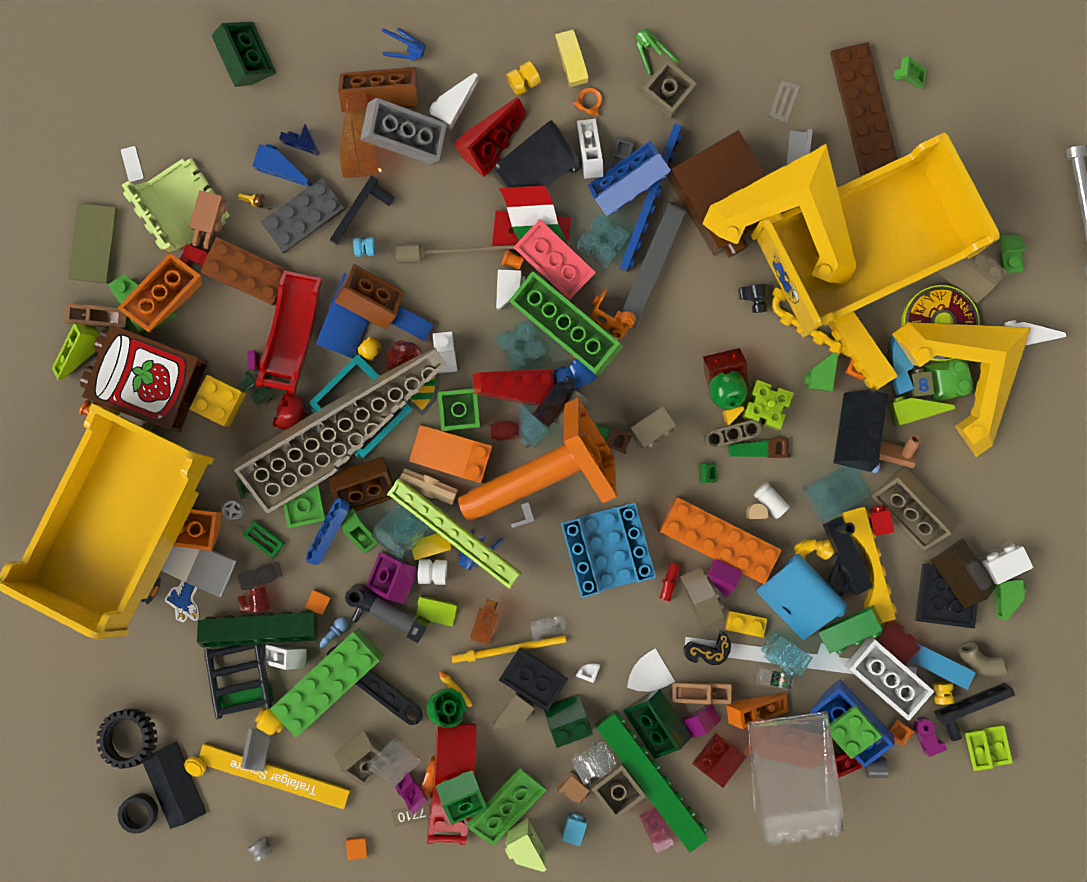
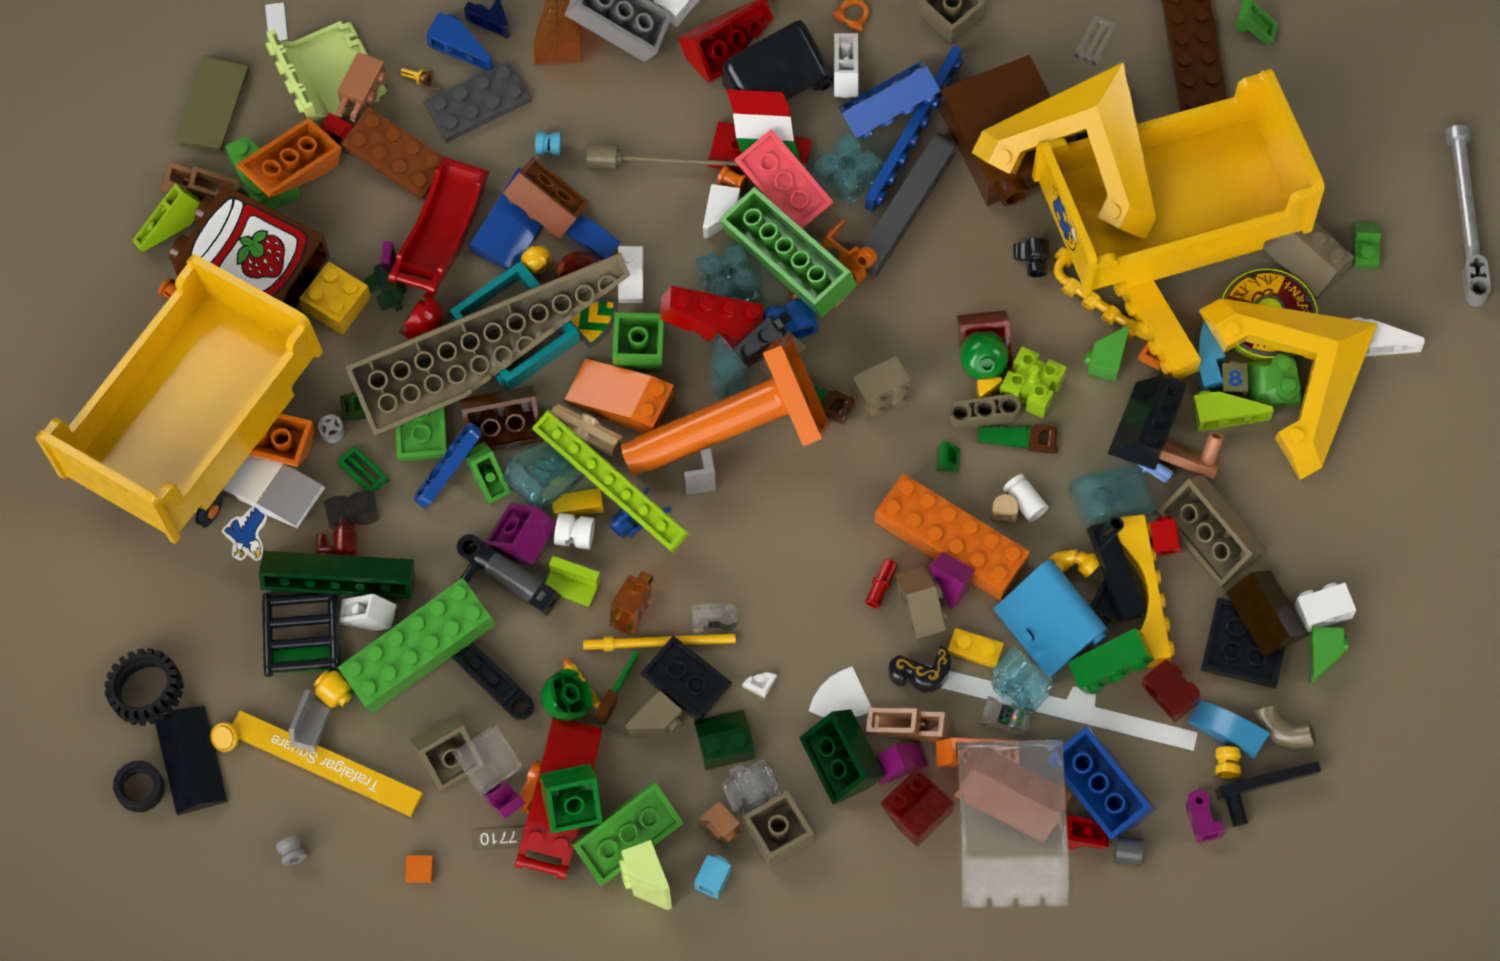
camera: 10 degrees right, 20 degrees down
orange tile [305,590,331,615] -> none
light blue bar [319,617,349,647] -> none
black piece [330,175,395,245] -> none
clear red brick [490,420,519,441] -> none
dark azure slope [561,503,656,598] -> none
green brick [595,710,708,853] -> none
dark grey tile [606,137,635,172] -> none
clear pink slope [639,807,674,853] -> none
bright green plate [825,705,882,759] -> none
white brick [844,637,934,721] -> none
orange slope [889,719,915,747] -> none
lime slope [965,724,1013,771] -> none
none -> piece [596,650,639,725]

